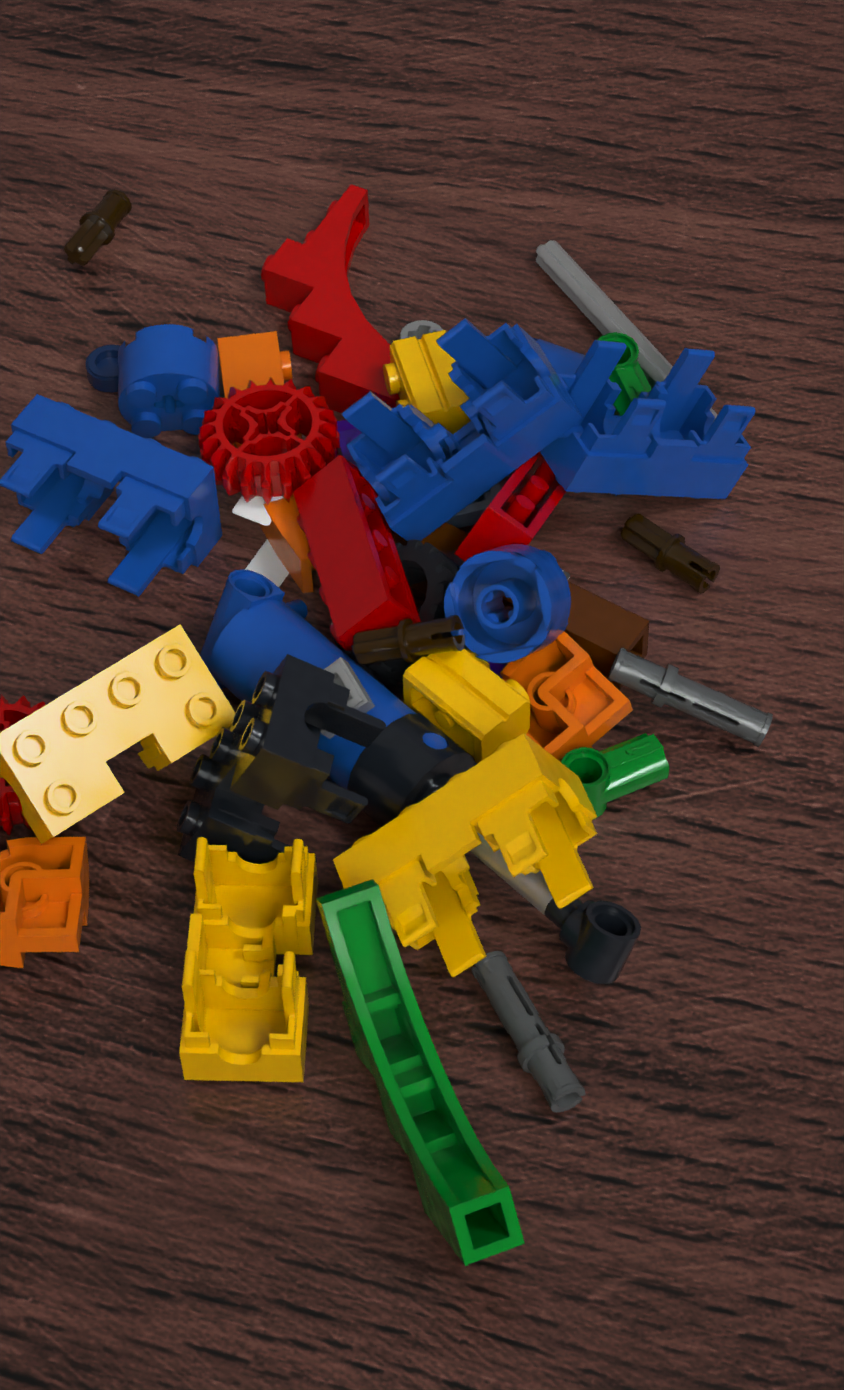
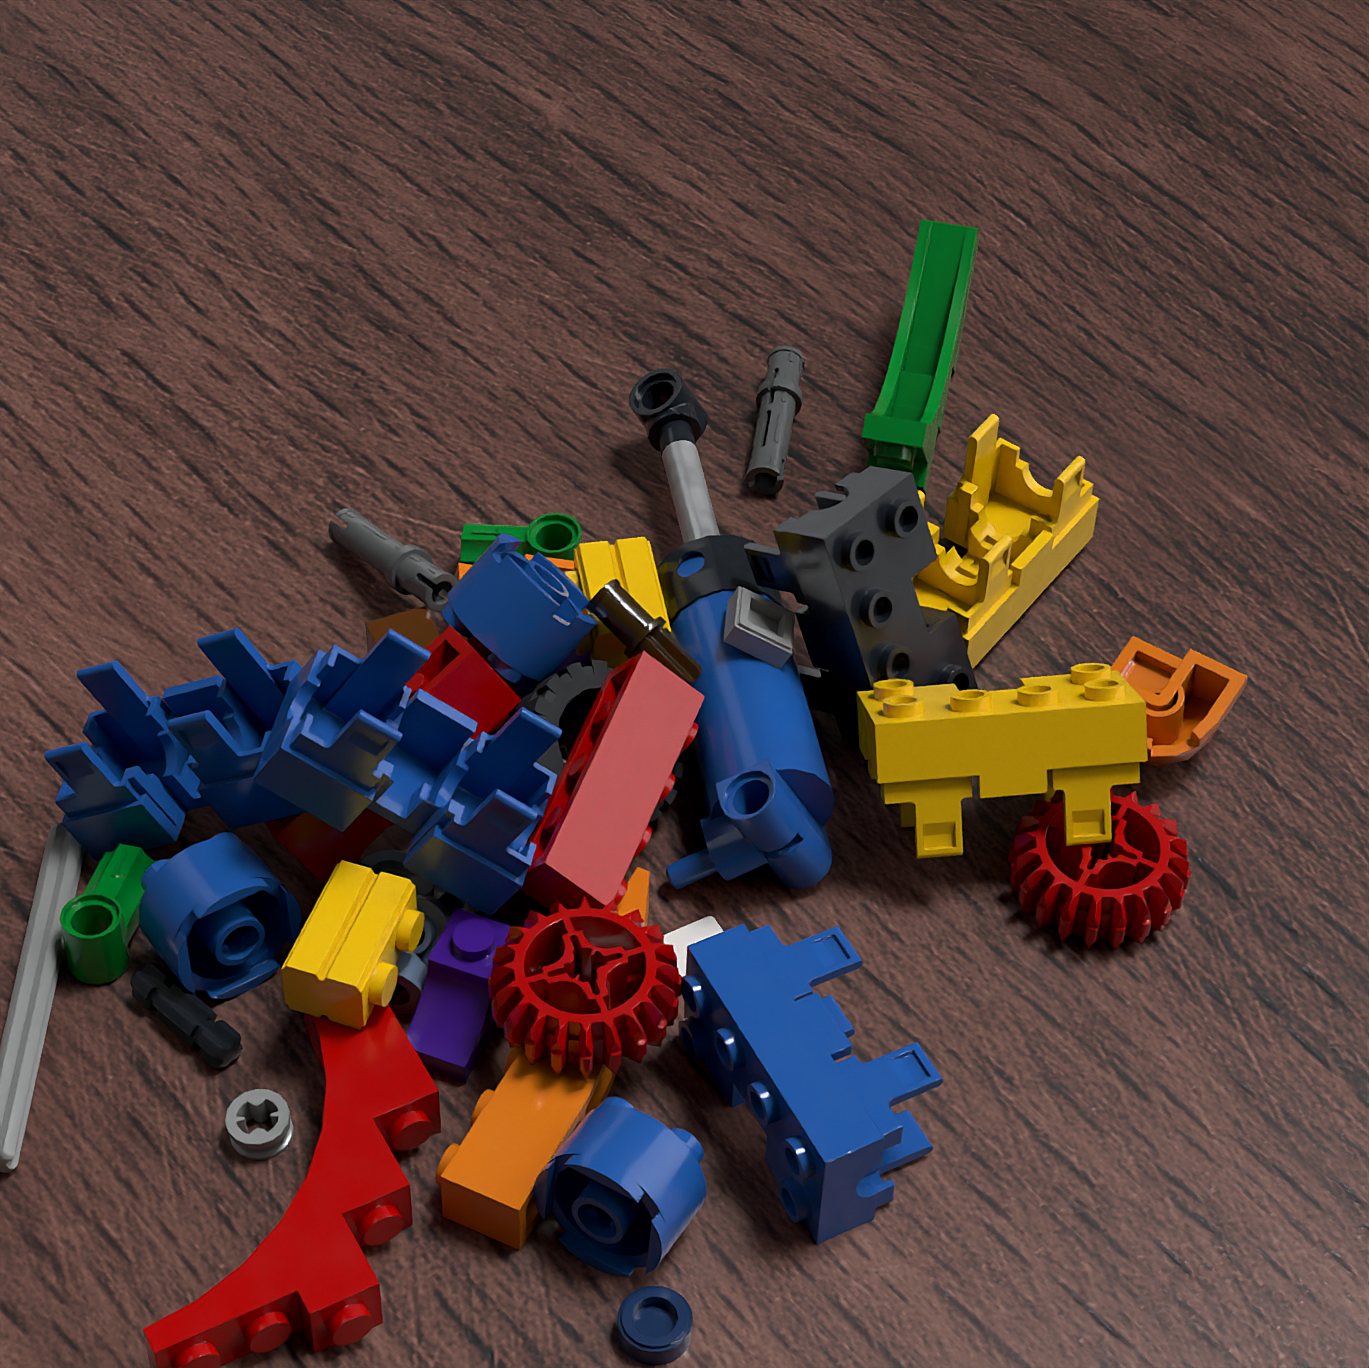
camera: 150 degrees left, 5 degrees down
yellow piece [333,733,597,978] -> none

